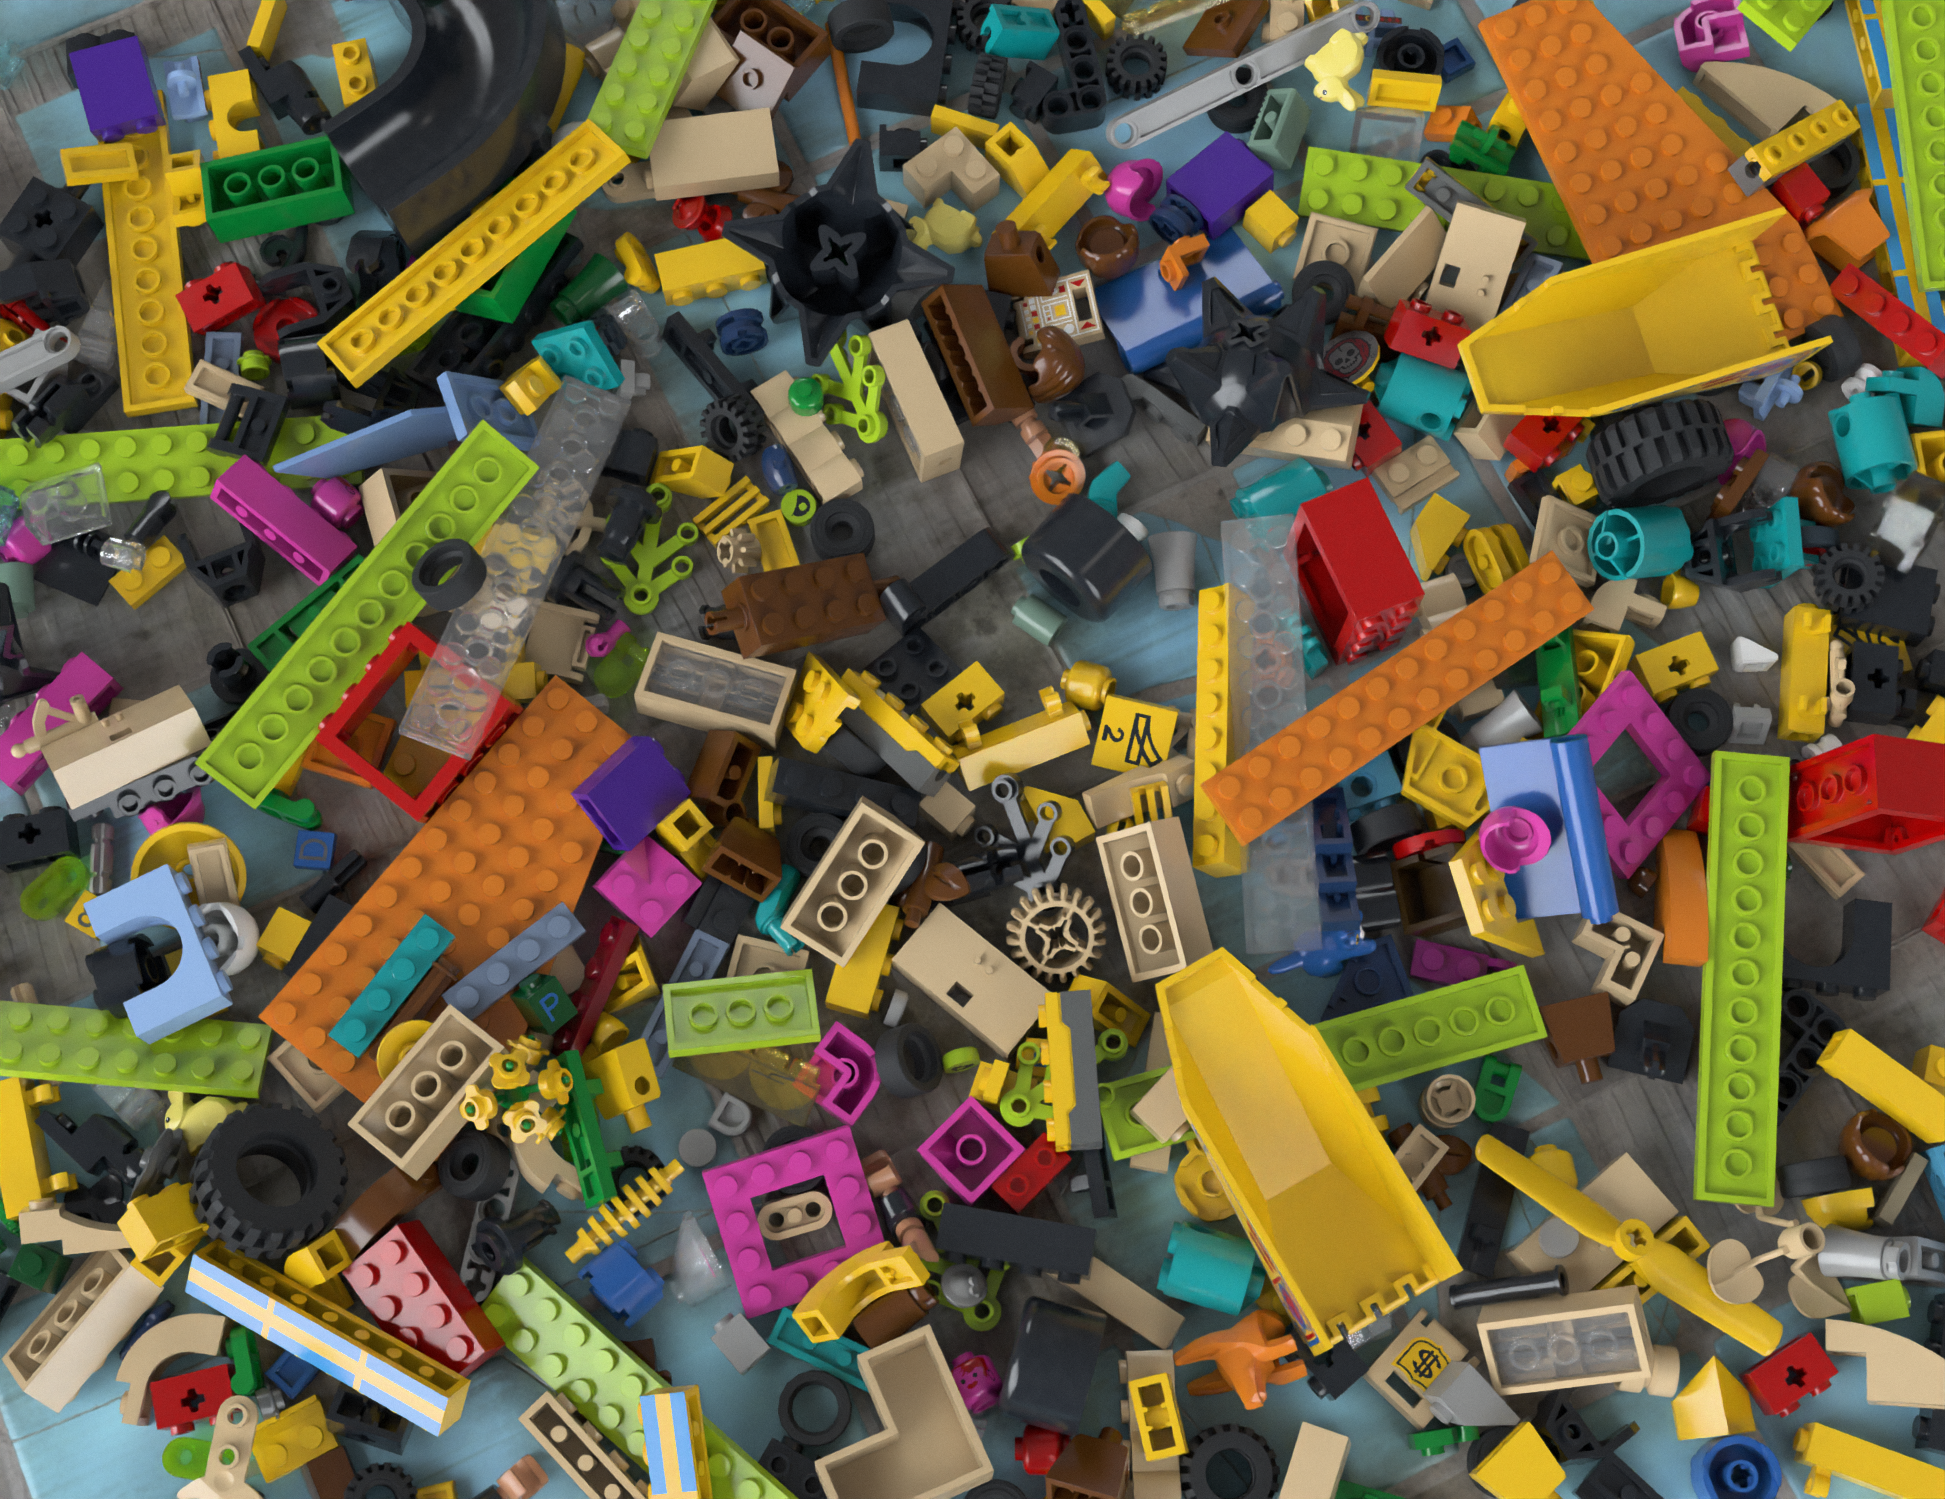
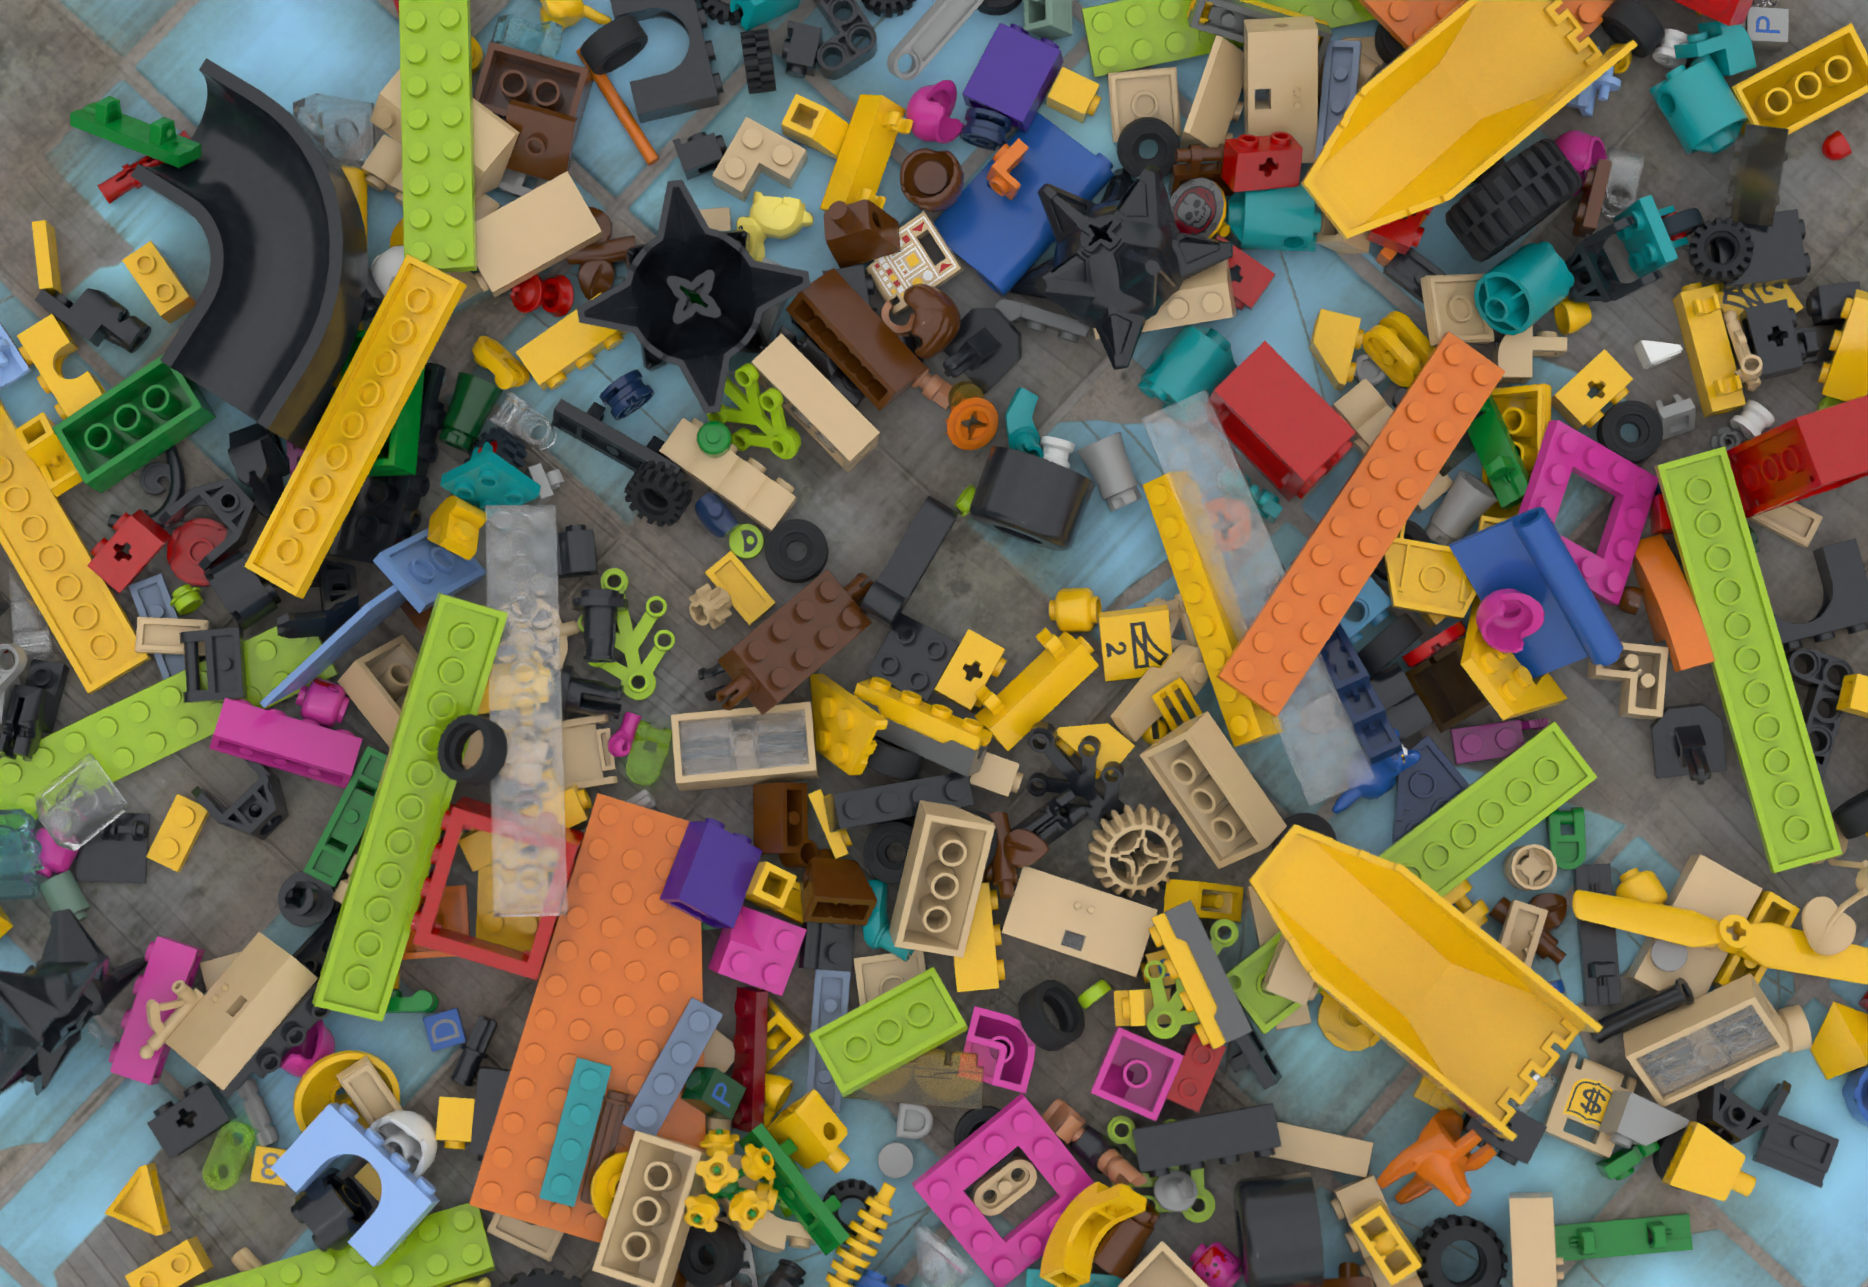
camera: 20 degrees left, 10 degrees up
piece [100,490,177,573] -> none
yellow slope [649,445,734,499] -> none
yellow tile [692,475,770,548] -> none
light grey tile [883,988,909,1028] -> none
yellow tile [931,104,1000,150] -> none
sand green brick [1011,594,1068,647] -> none
teal cylinder [1156,1220,1266,1317] -> none
tan plate [1371,435,1460,515] -> none
reddish brown torso [1538,991,1615,1085] -> none
yellow brick [1552,464,1599,510] -> none
reddish brown piece [1790,461,1856,527] -> none

